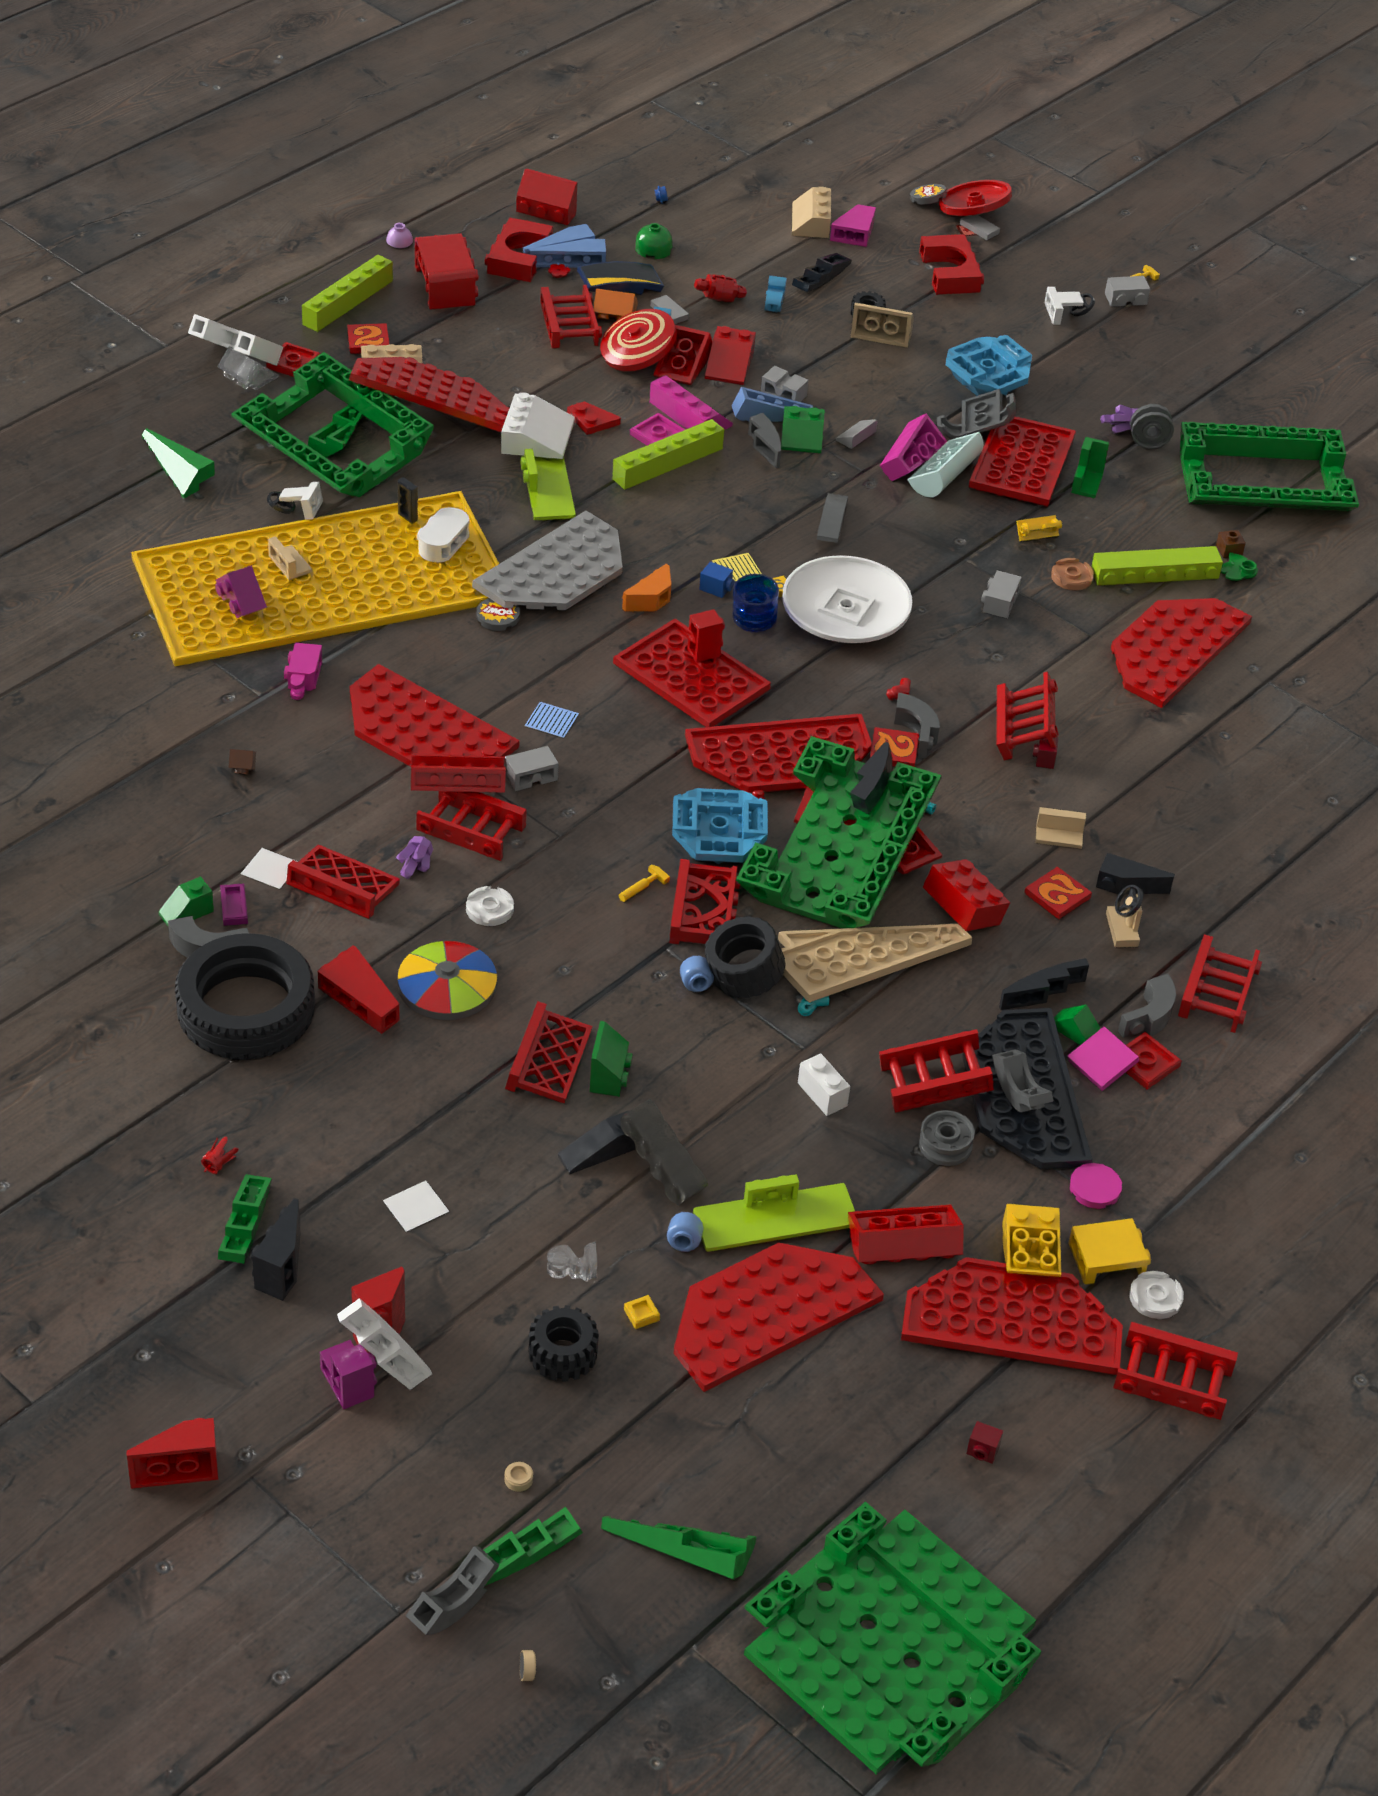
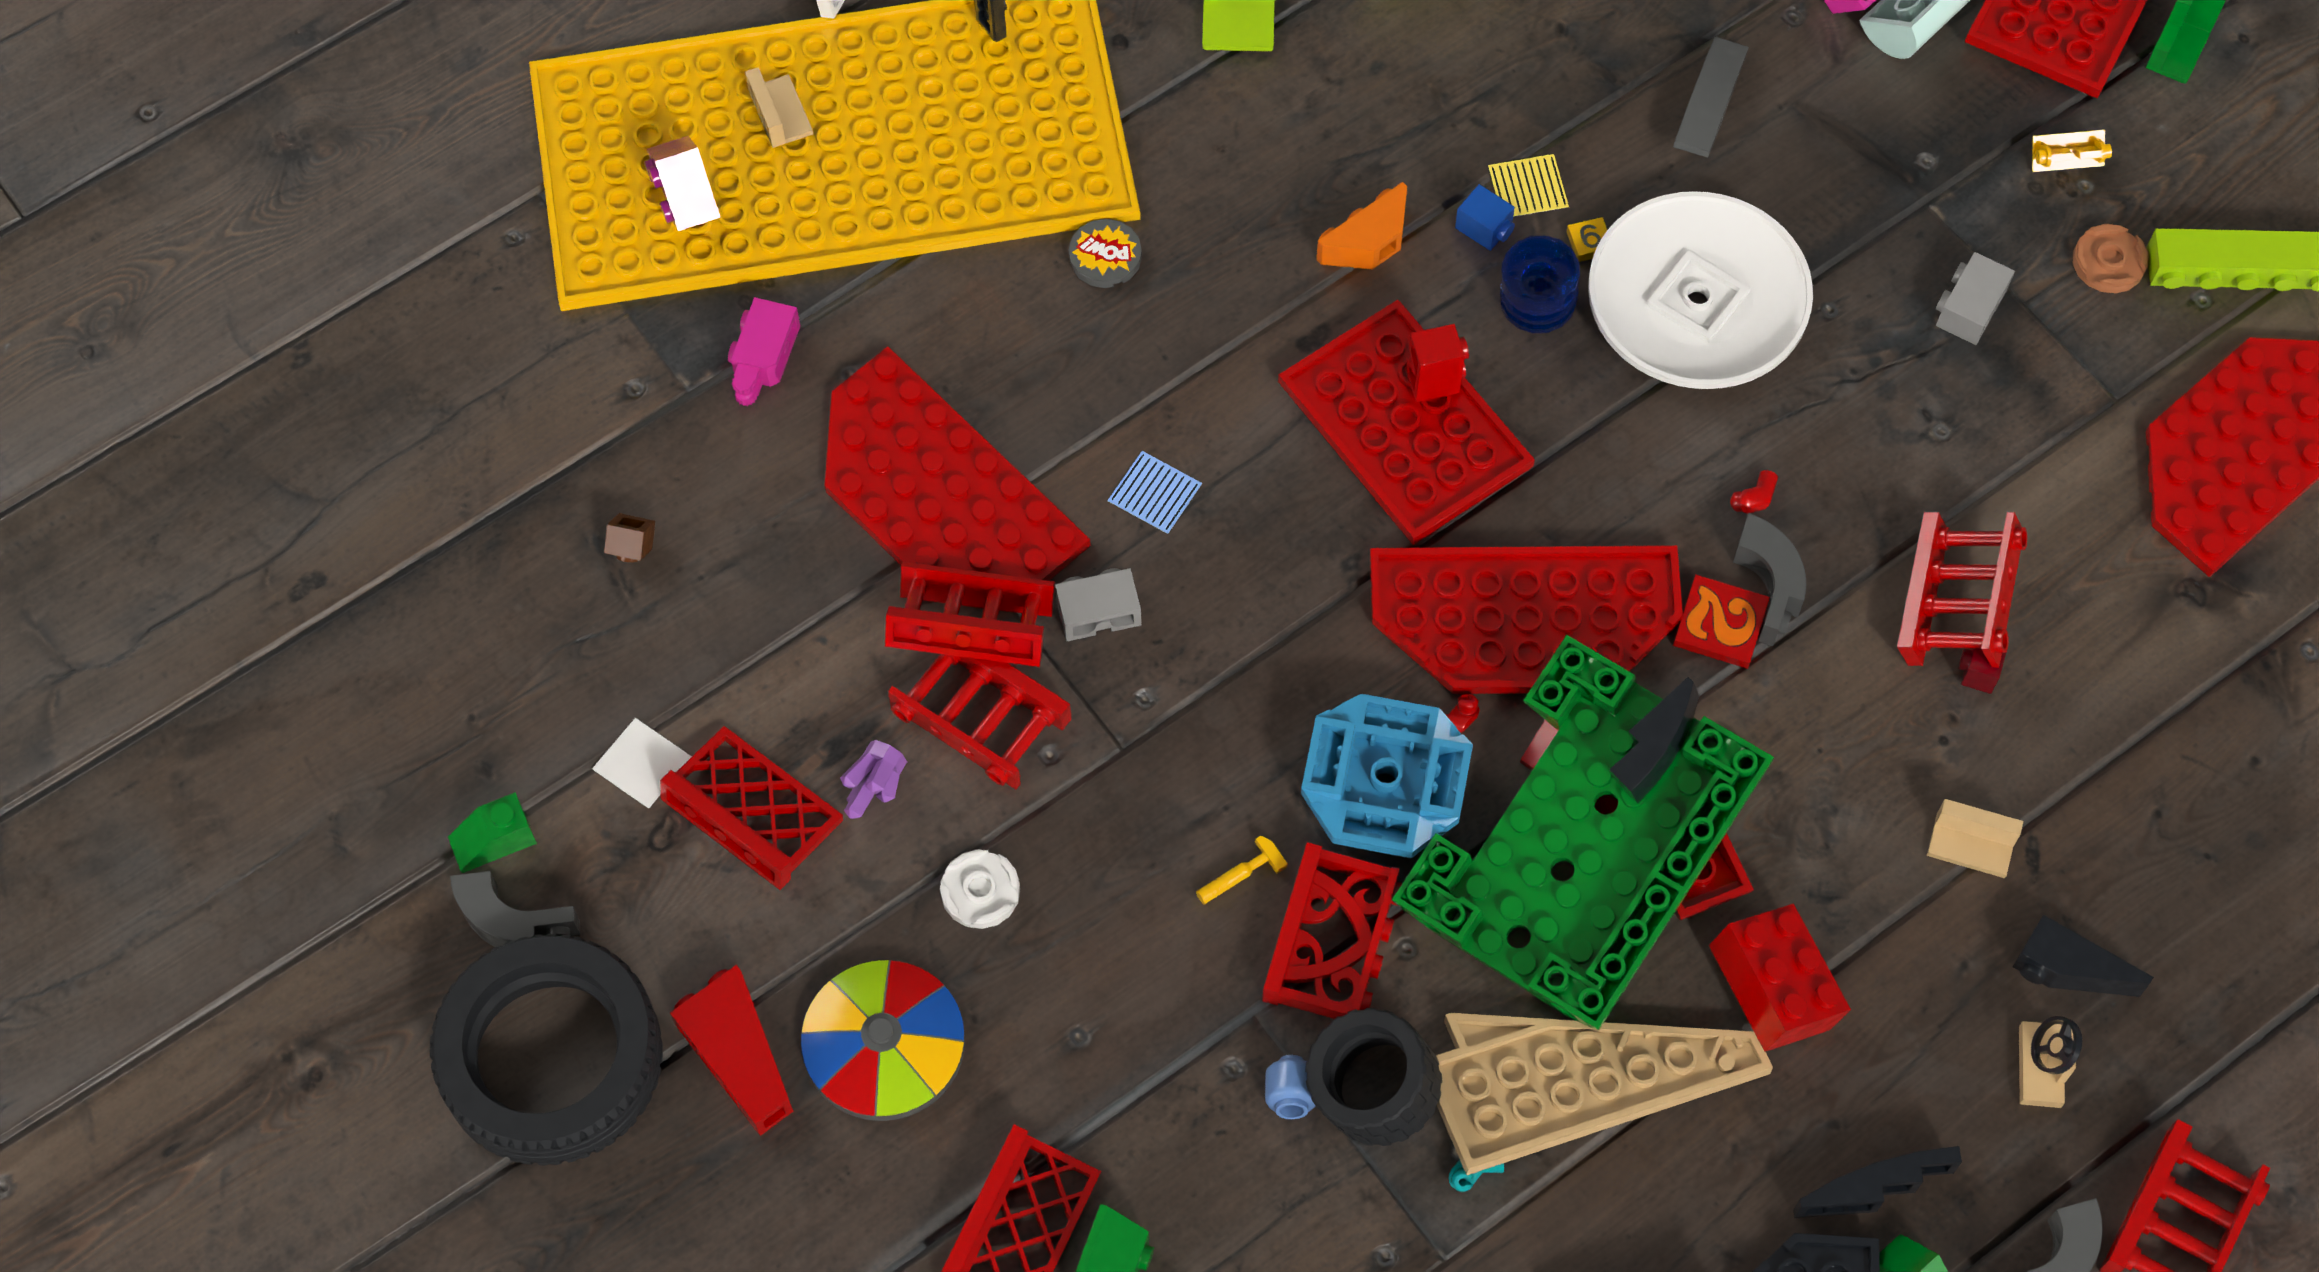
camera: 15 degrees right, 20 degrees up
magenta tile [220,884,248,926] -> none
white brick [417,507,469,562] -> none
light grey plate [472,511,623,610] -> none
red tile [1024,866,1092,919] -> none

